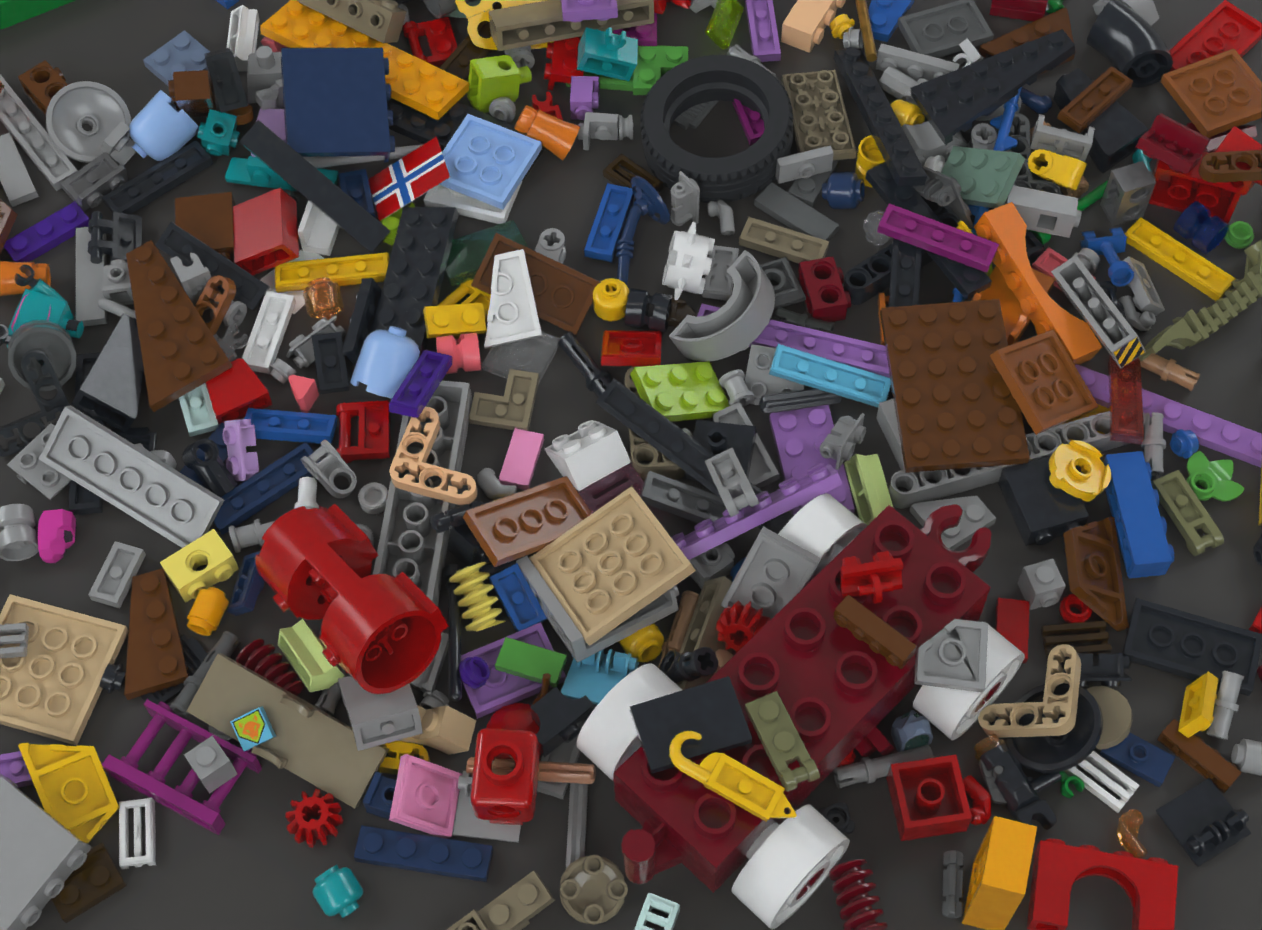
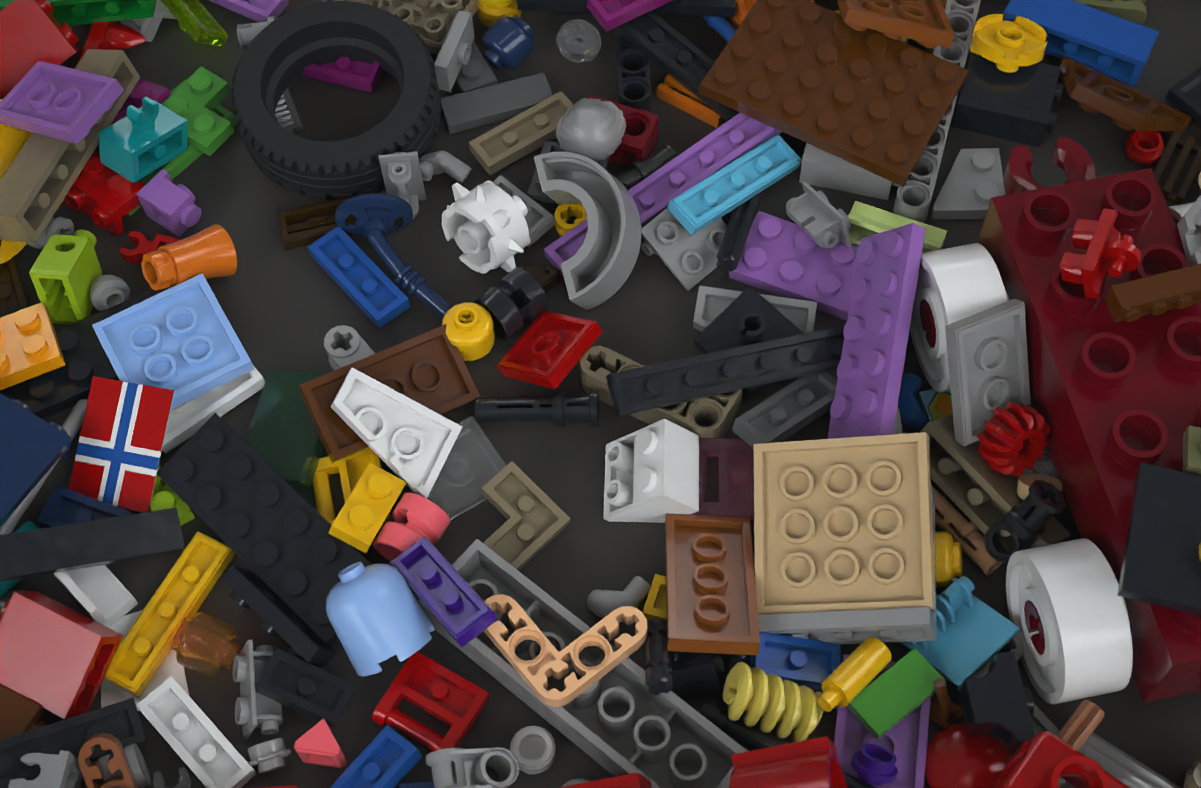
camera: 55 degrees left, 0 degrees up
bright pink tile [498,428,544,490] -> none
light grey bracket [578,112,619,150] -> none
light grey bush [618,115,633,140] -> none
lime plate [630,361,730,422] -> none
light grey plate [705,448,760,517] -> none
light grey bush [719,369,755,407] -> none
light grey brick [1017,558,1066,610] -> none
none -> light grey hair [556,98,626,161]
none -> yellow cylinder [817,637,892,712]

